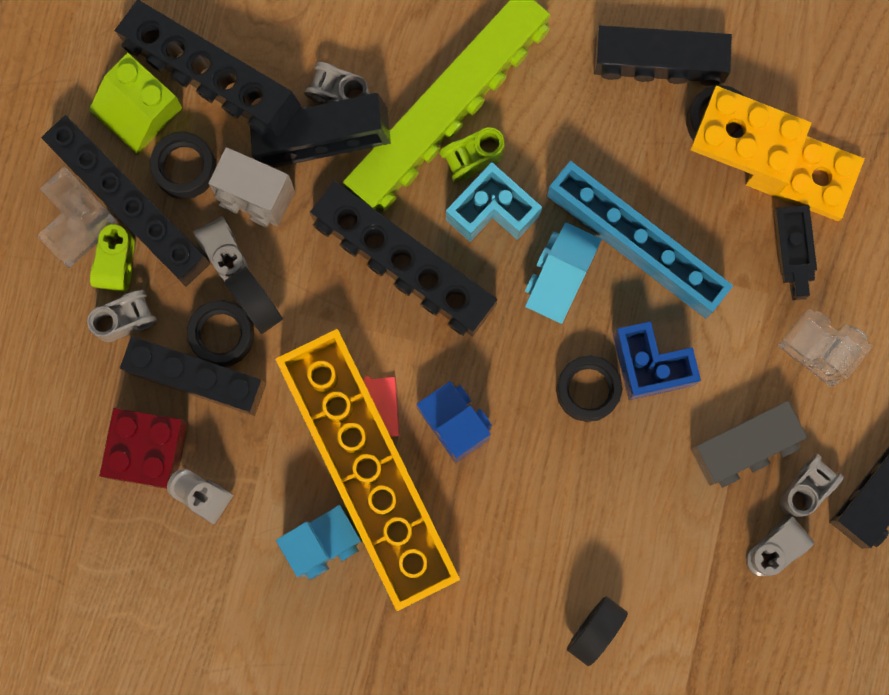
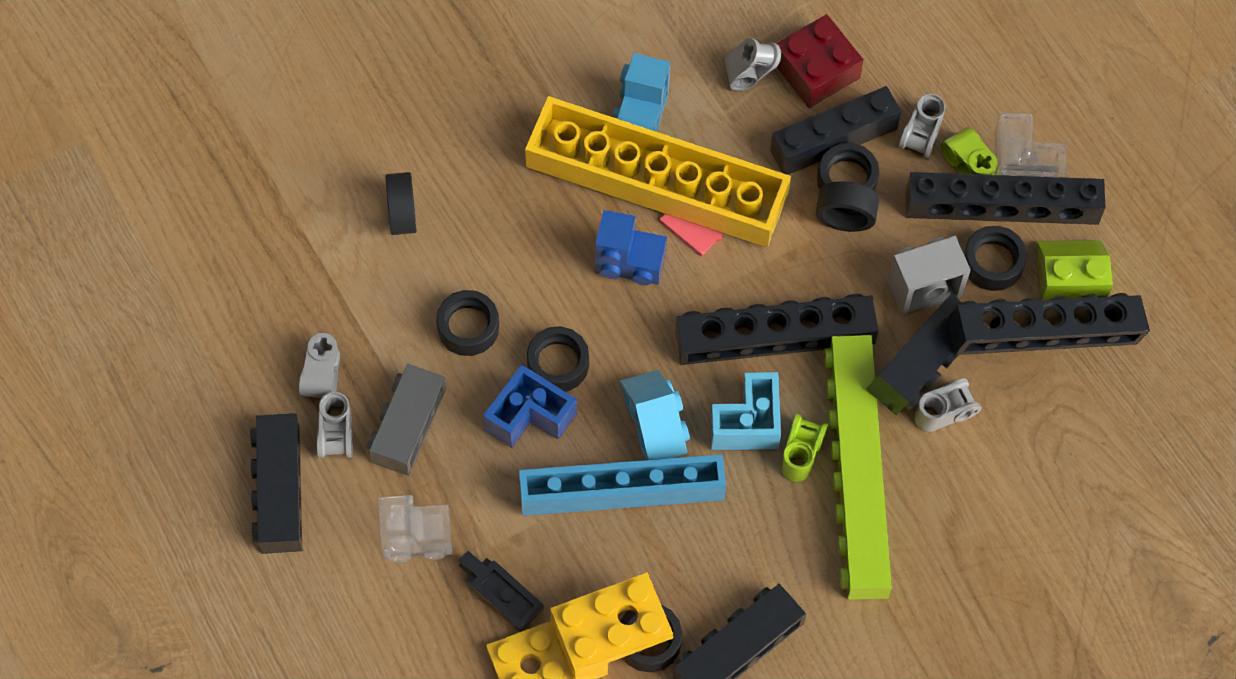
camera: 135 degrees right, 15 degrees down
light grey piece [193,216,248,281] -> none
none -> black tyre [436,290,499,356]

